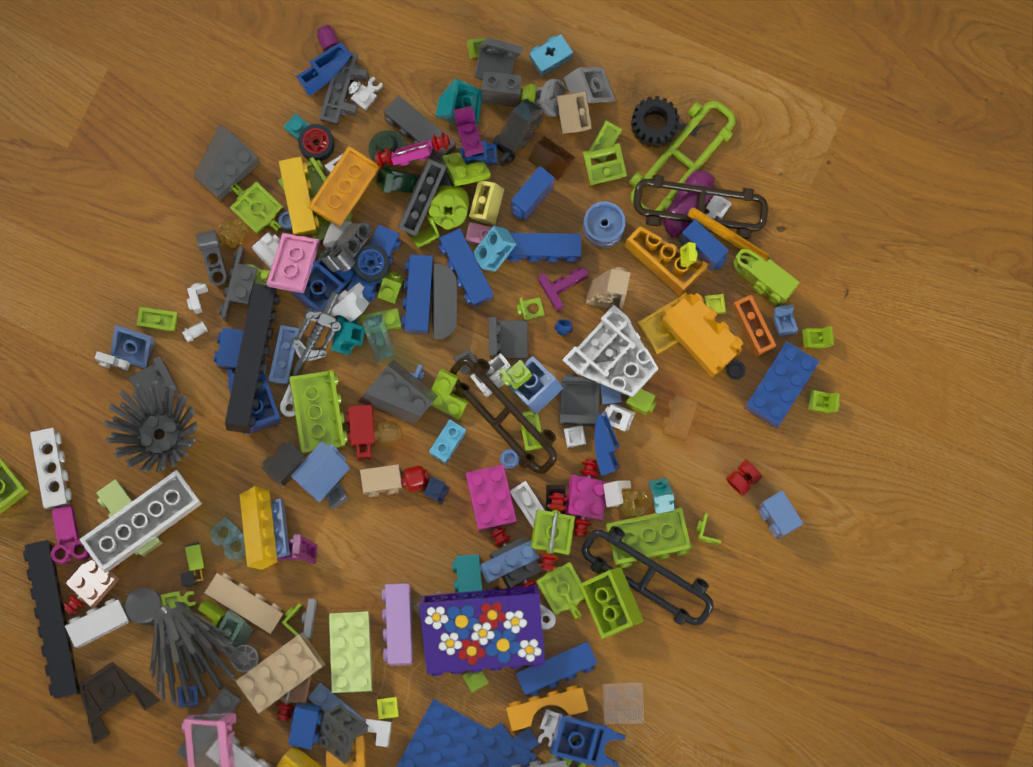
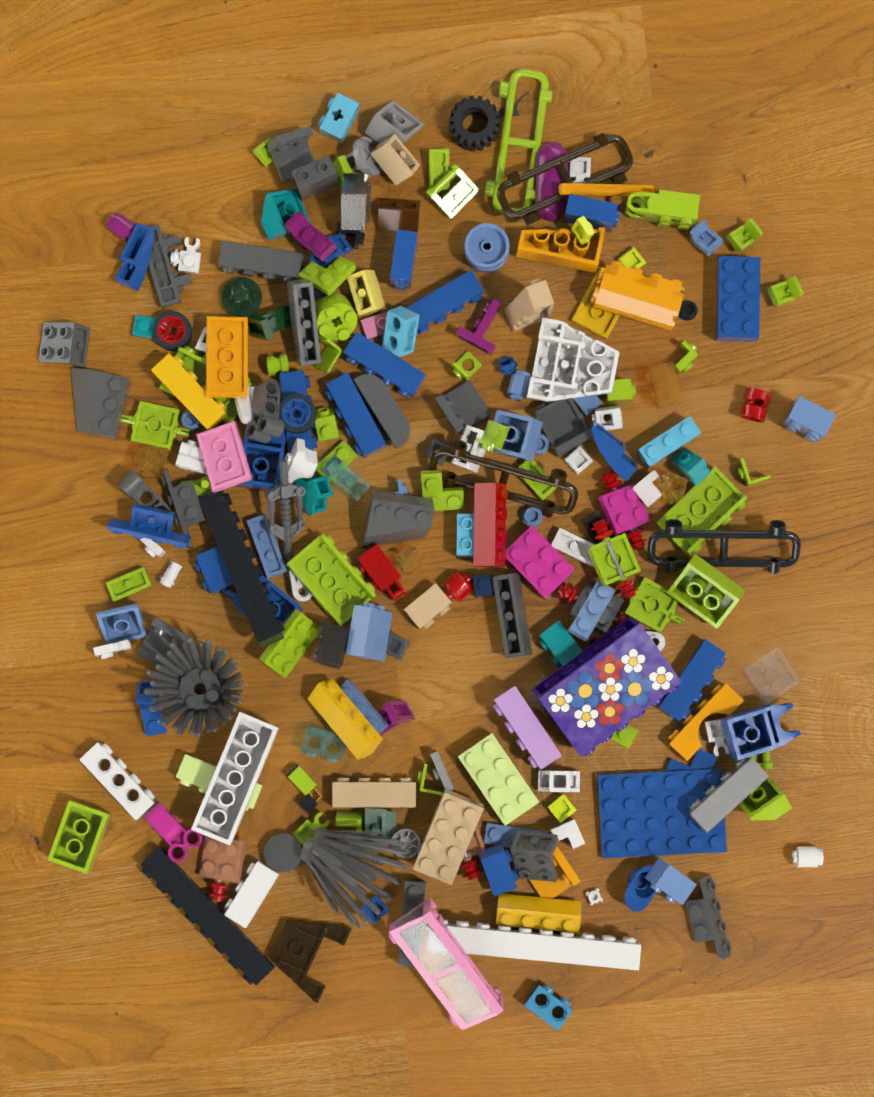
camera: 30 degrees left, 5 degrees up
plate [375,132,451,168] -> none
orange brick [732,295,776,358] -> none
none -> dark grey bracket [38,322,90,368]
none -> blue bracket [107,504,191,548]
none -> blue bracket [135,679,167,737]
none -> lime plate [259,609,322,678]
none -> lime wheel [266,353,289,376]
none -> brick [473,482,508,567]
none -> dark grey brick [492,573,533,659]
none -> medium blue brick [507,370,531,401]
none -> medium blue tile [535,434,549,455]
none -> white brick [538,770,580,792]
none -> medium azure brick [637,416,701,469]
none -> lime bracket [673,340,698,374]

